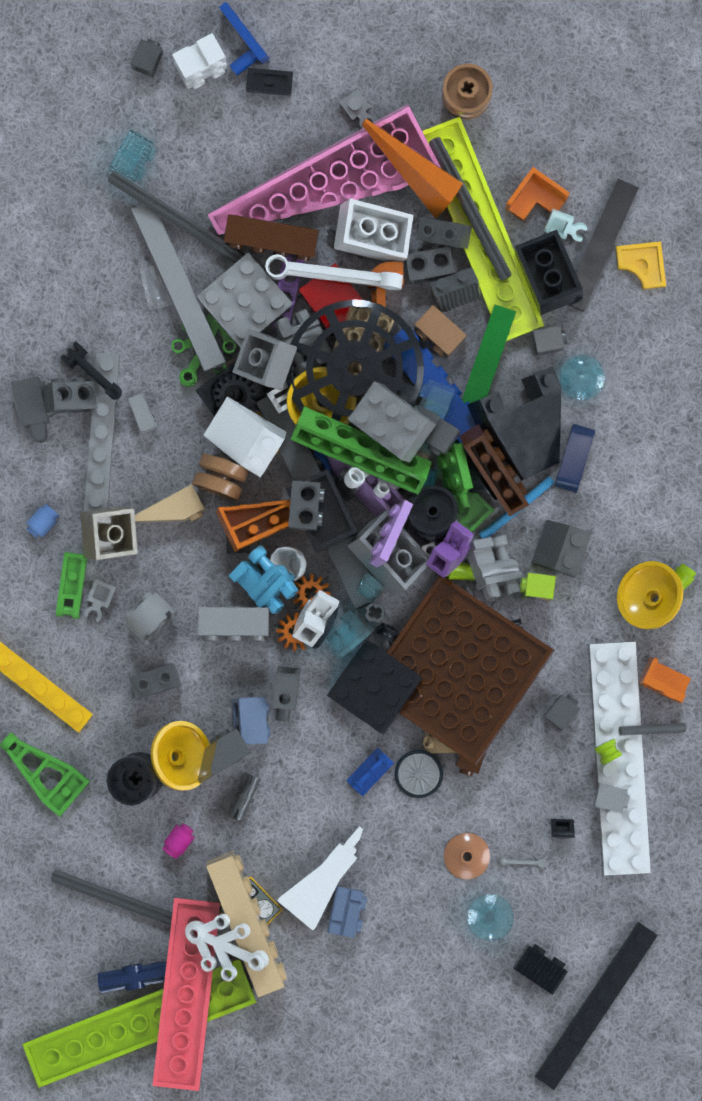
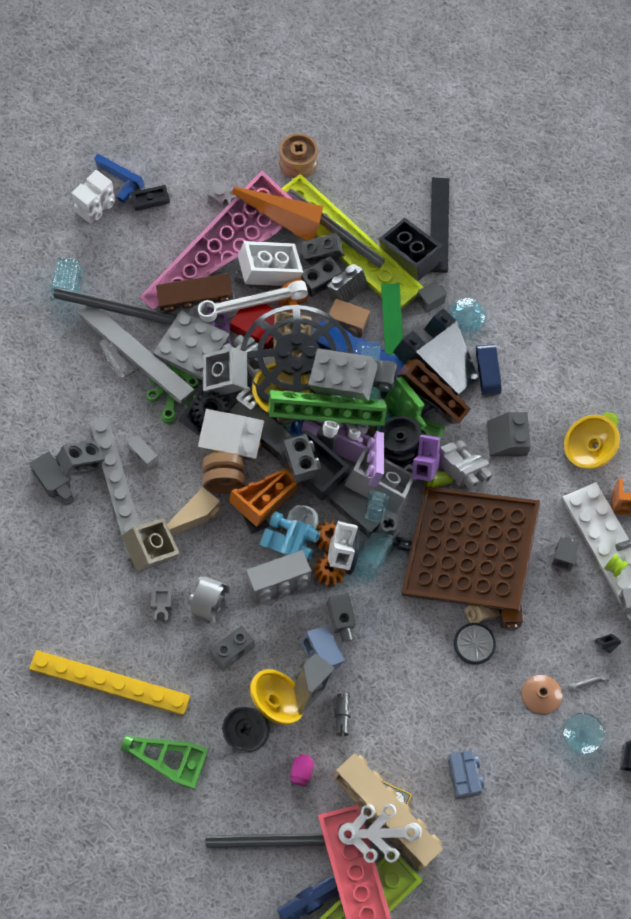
camera: 25 degrees left, 20 degrees down
medium blue brick [26,504,60,538] -> none
bright green plate [56,552,88,619] -> none
black hinge [60,341,122,400] -> none
dark grey brick [130,39,163,78] -> none
white piece [277,826,363,930] -> none
black plate [327,639,423,735] -> none
blue hinge [346,747,394,796] -> none
dark azure bar [479,476,555,539] -> none
orange panel [505,167,570,221] -> none
lime brick [519,573,556,602] -> none
light aqua plate [544,209,587,242] -> none
yellow tile [615,241,666,290] -> none

